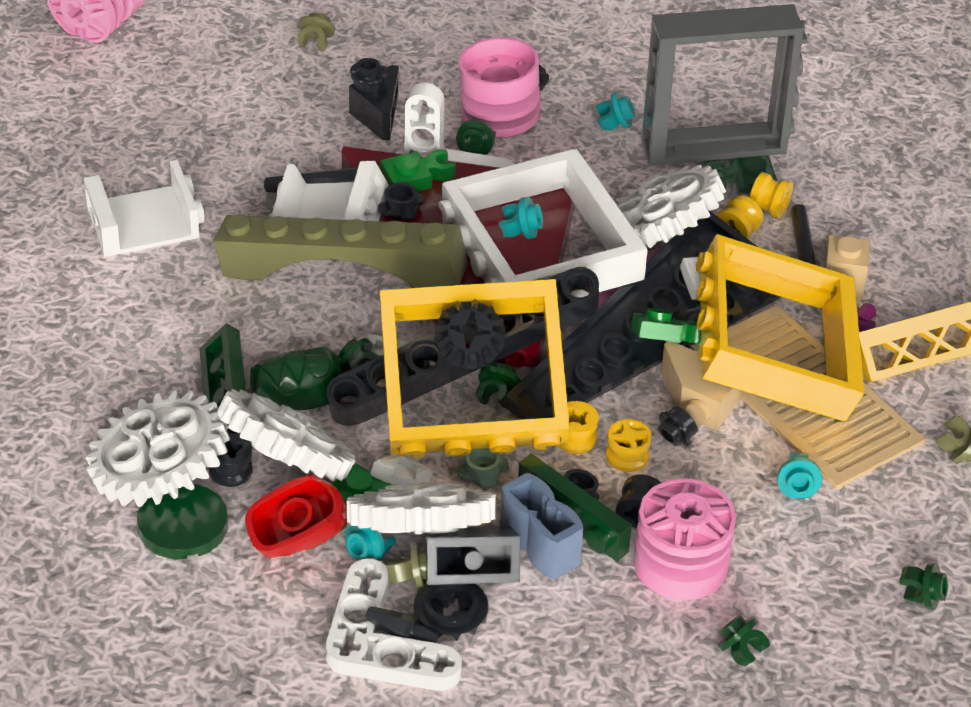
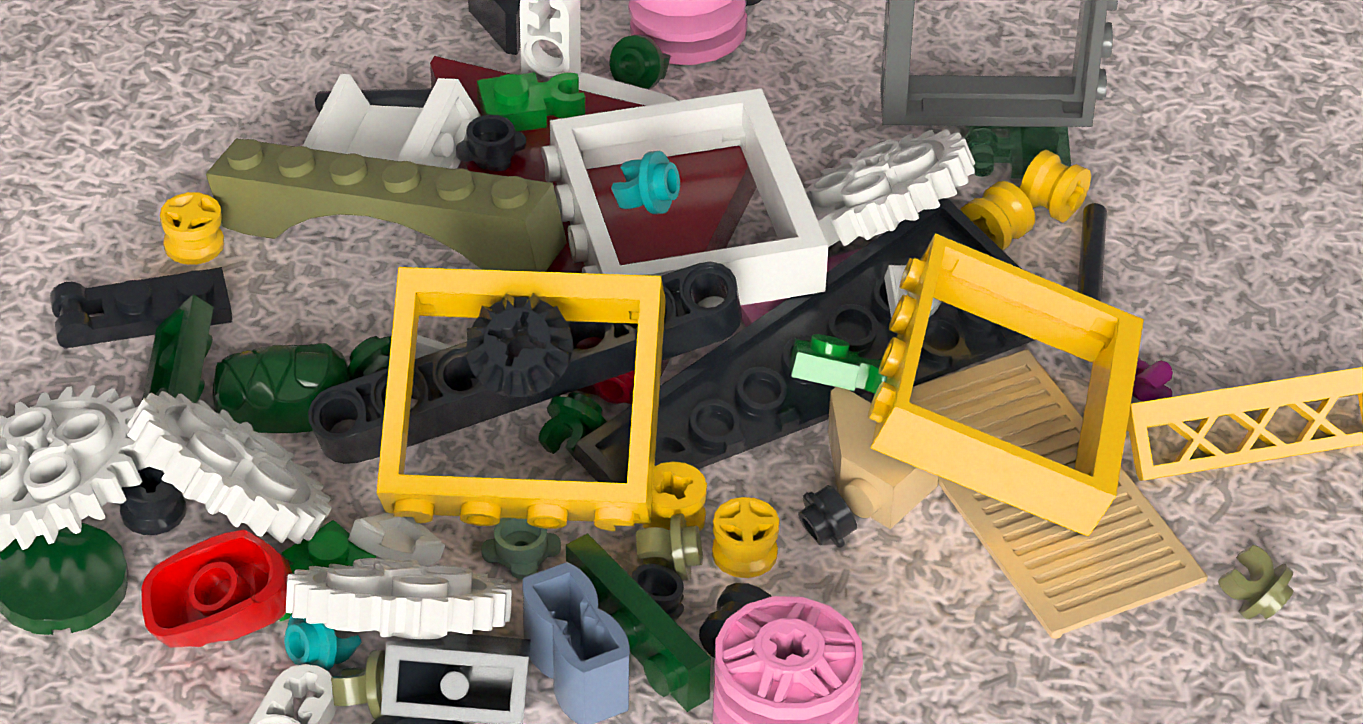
camera: 10 degrees right, 0 degrees up
white panel [83,160,205,257] -> none
teal plate [596,91,636,131] -> none
plate [777,452,822,498] -> none
tan slope [824,235,870,301] -> none
none -> black plate [50,267,233,349]
none -> yellow wheel [160,192,224,265]
none -> olive plate [636,514,703,581]

